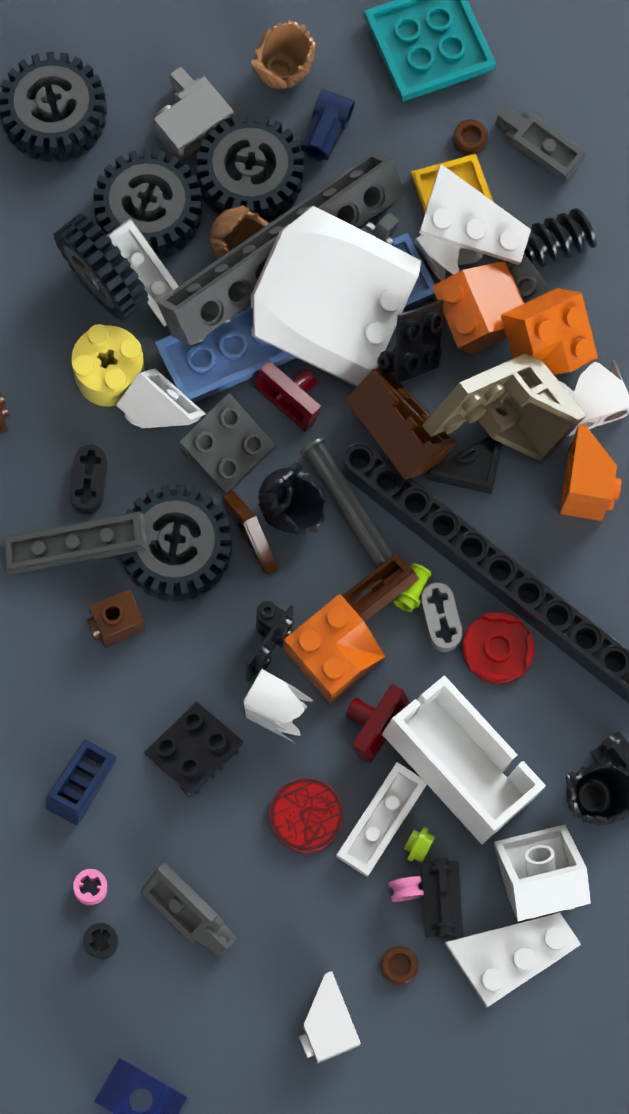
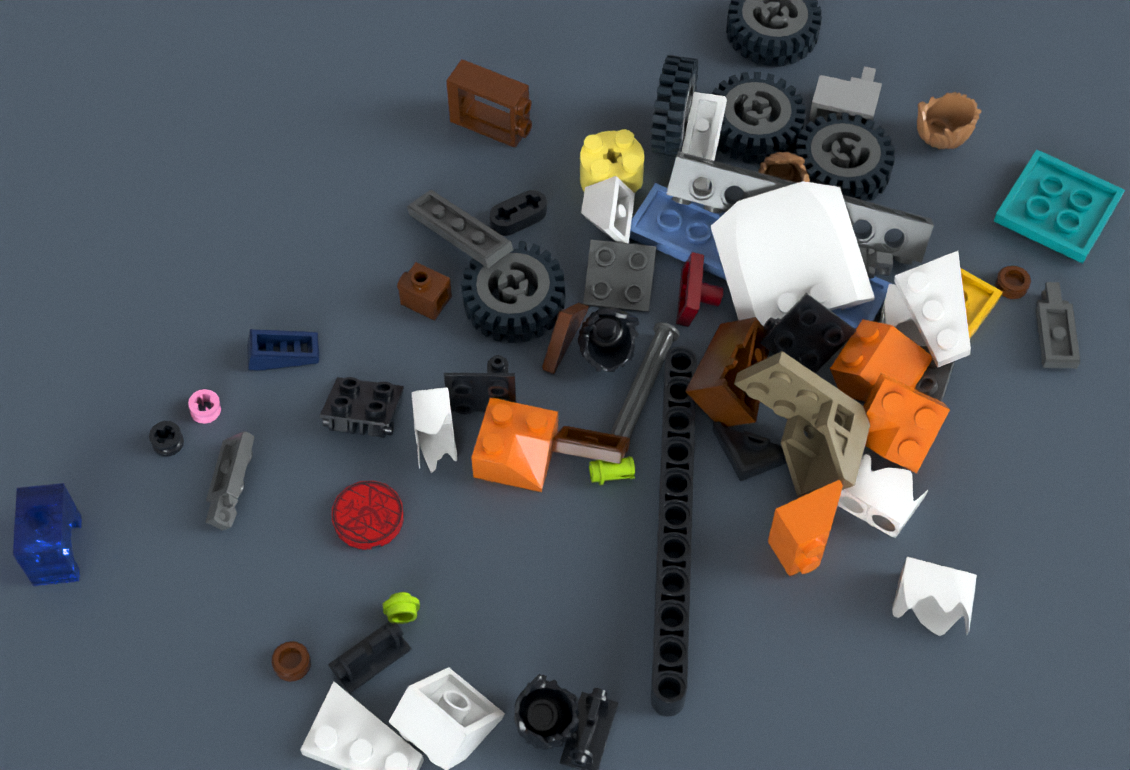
camera: 60 degrees right, 15 degrees down
white slope [299,971,361,1063] -> none
dark blue piece [301,89,355,161] -> none
white plate [336,762,427,877] -> none
dark red tile [346,684,409,763] -> none
white piece [382,675,546,845] -> none
bright pink bush [388,876,424,902] -> none
light grey beam [420,583,462,653] -> none
red tile [462,612,535,685] -> none
black piece [524,208,597,267] -> none

